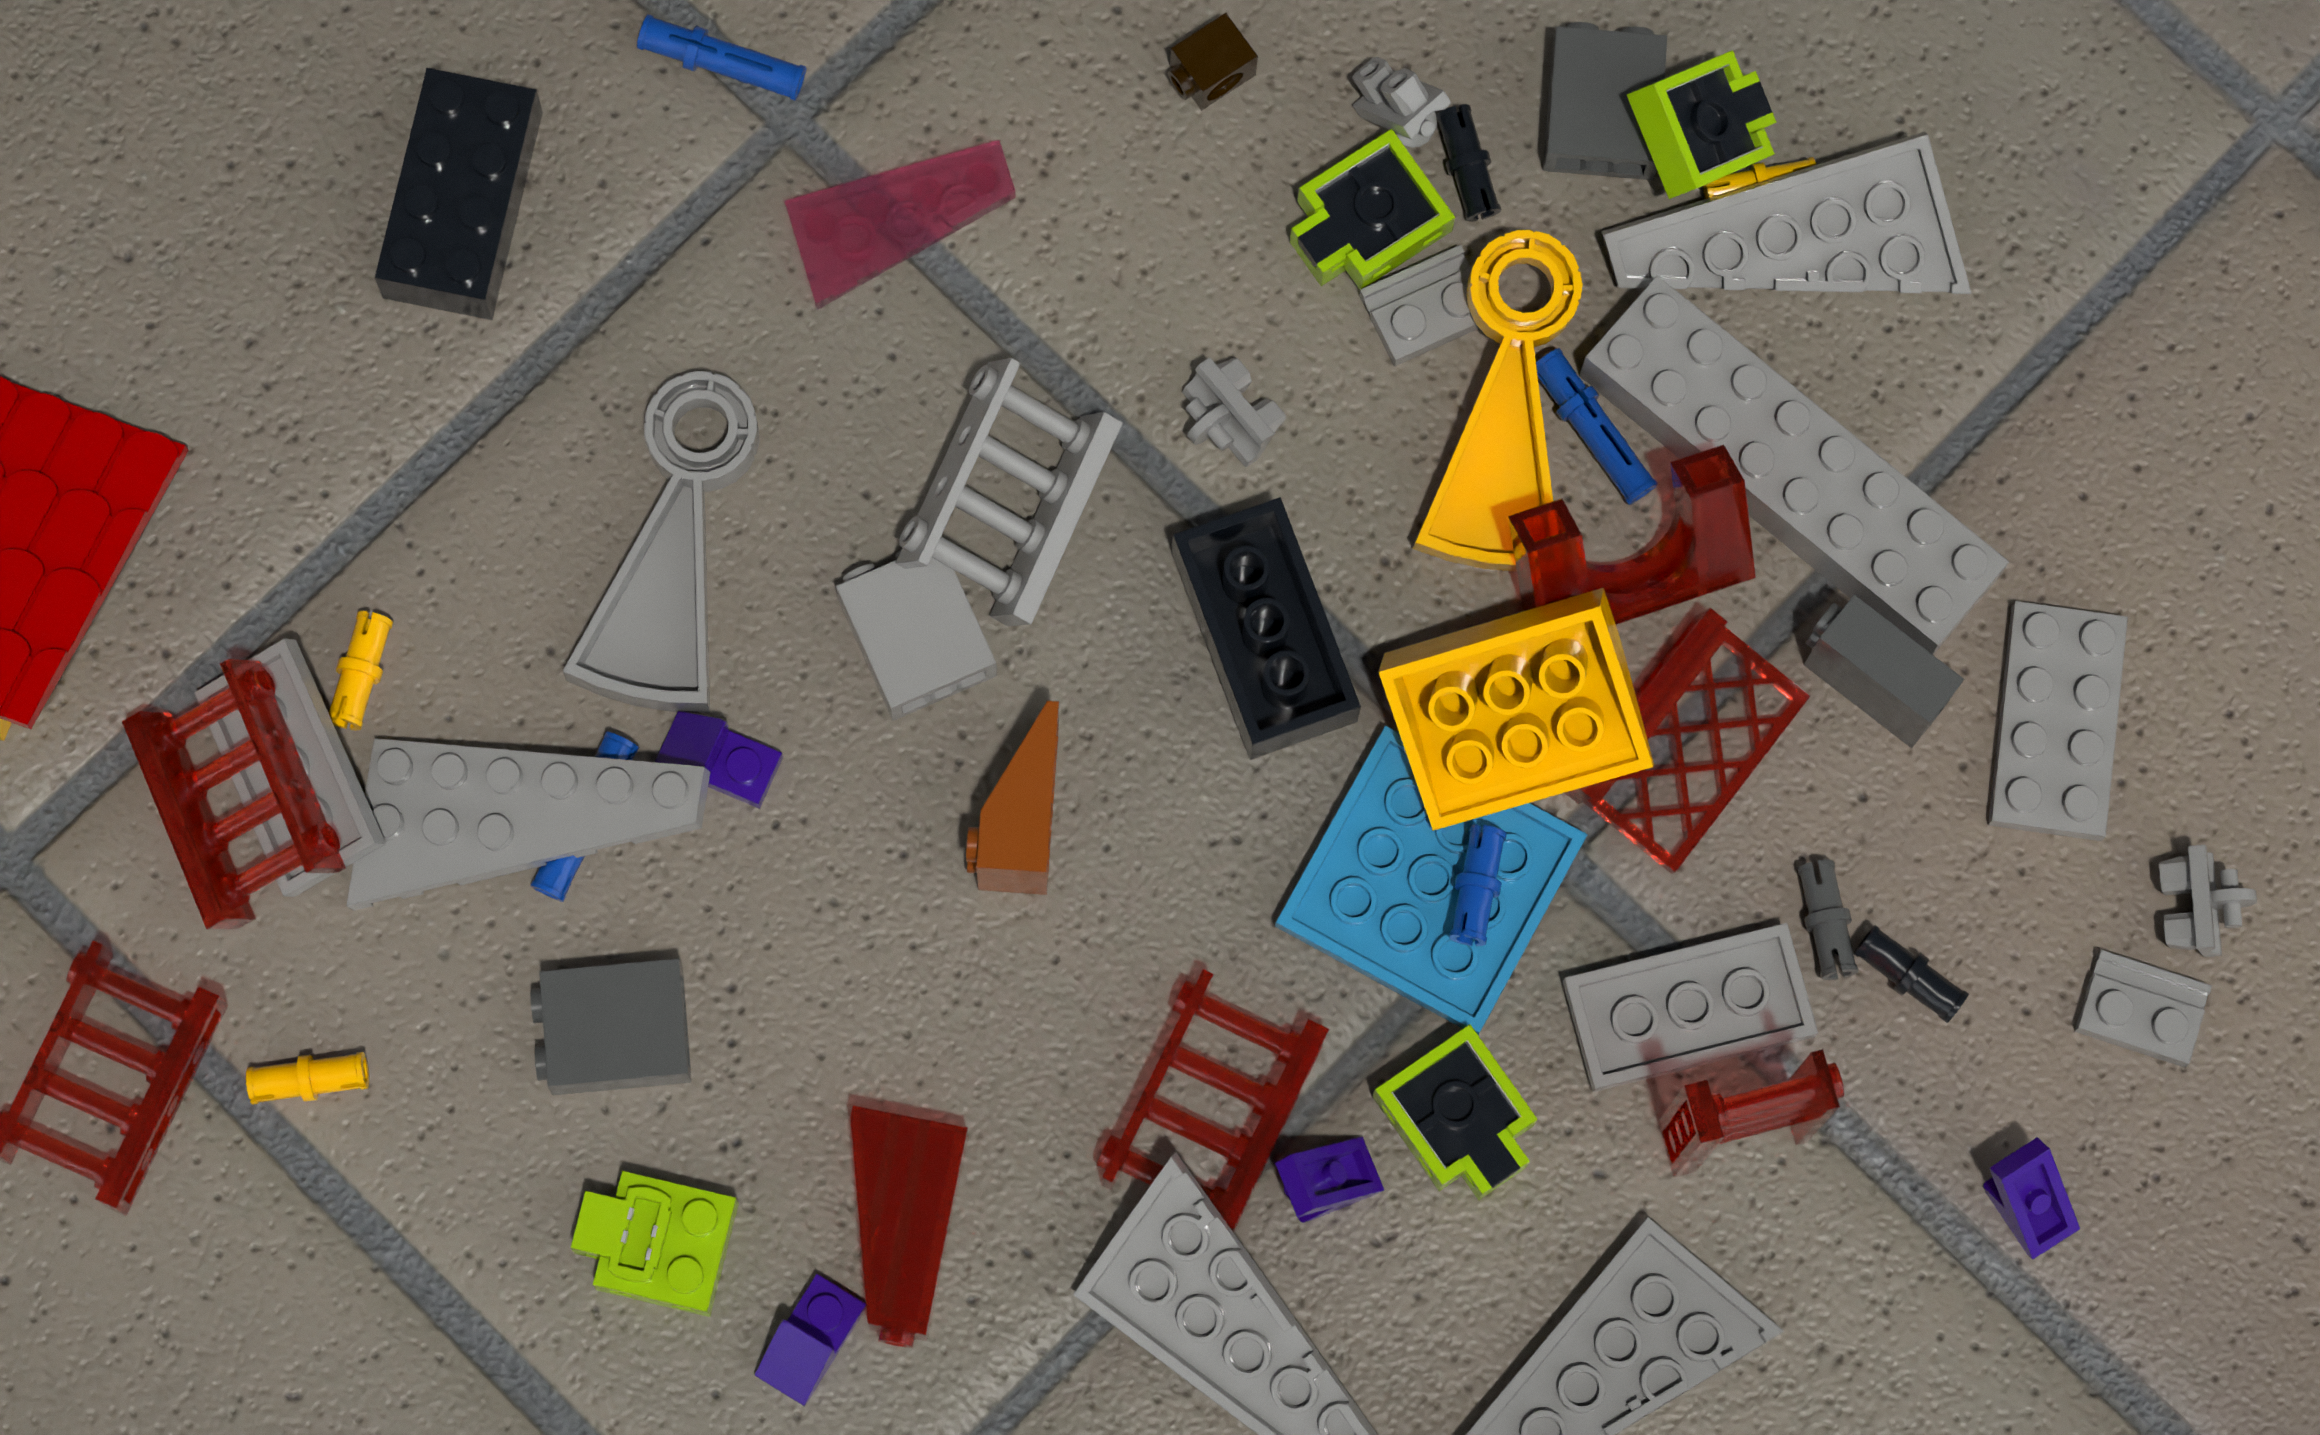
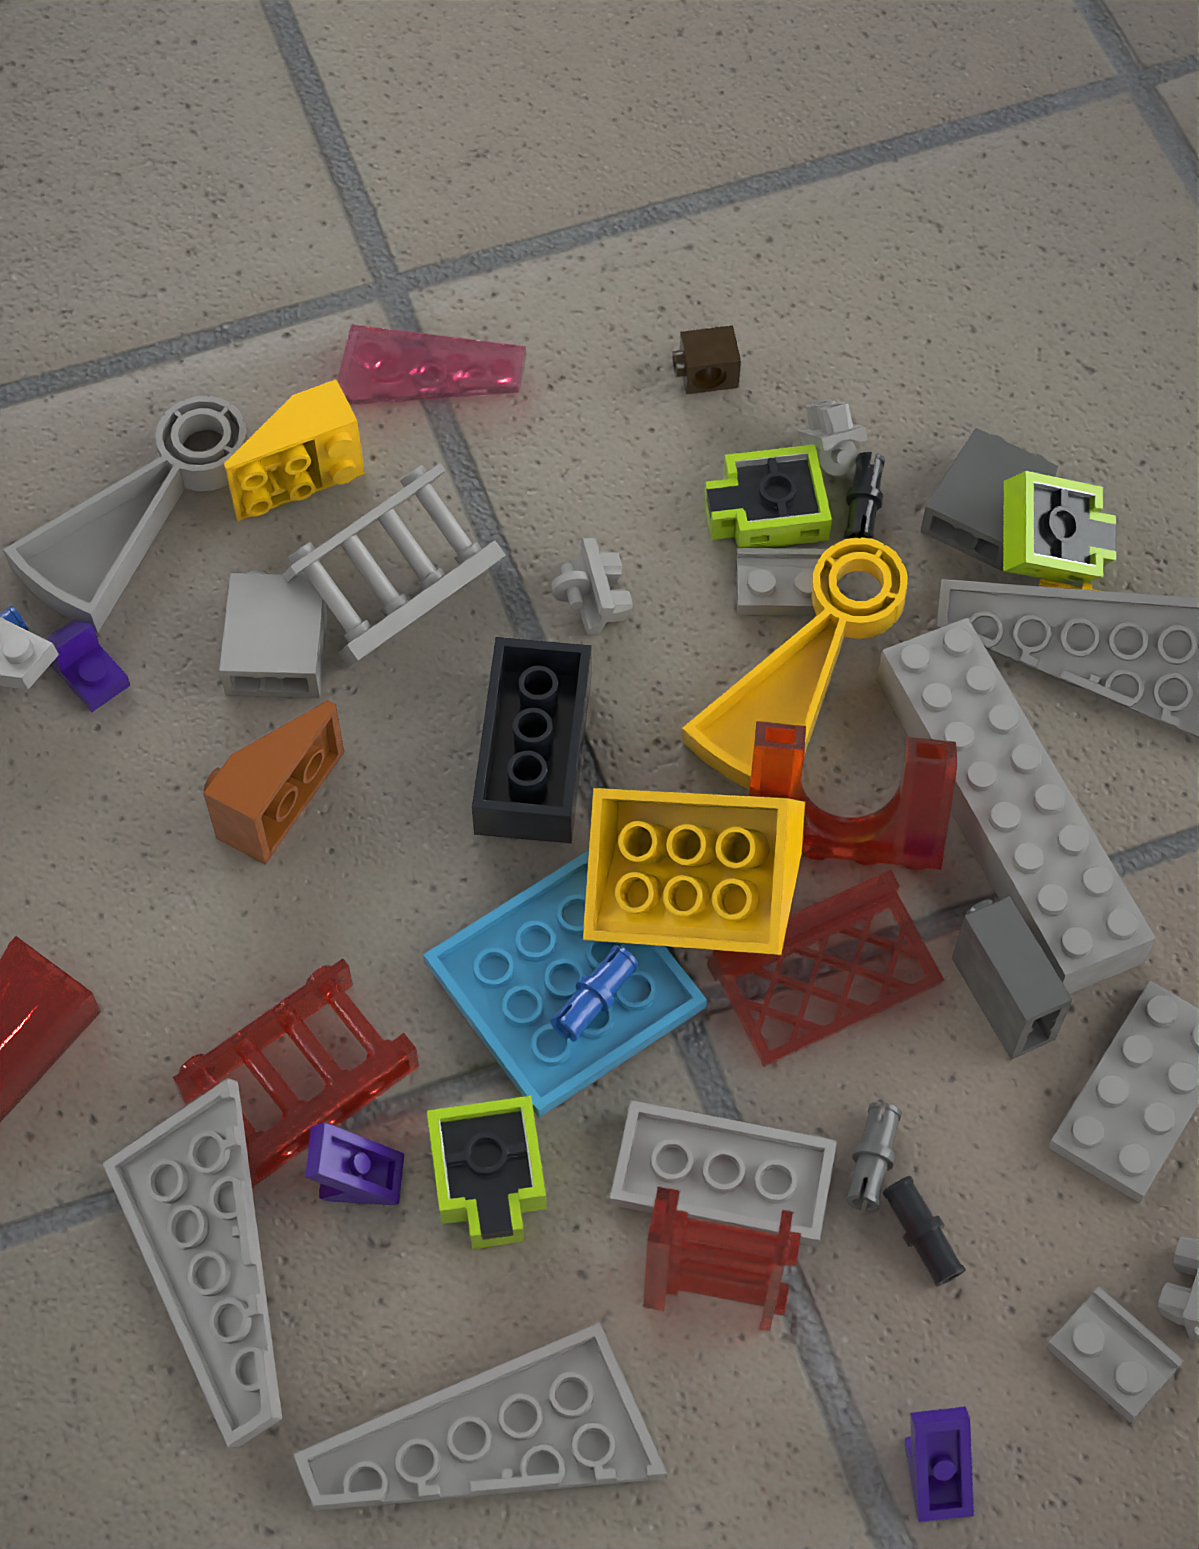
camera: 30 degrees right, 15 degrees down
black brick [375,68,543,320] -> none
blue pin [637,14,807,101] -> none
blue pin [1536,348,1658,505] -> none
none -> yellow slope [224,379,365,521]

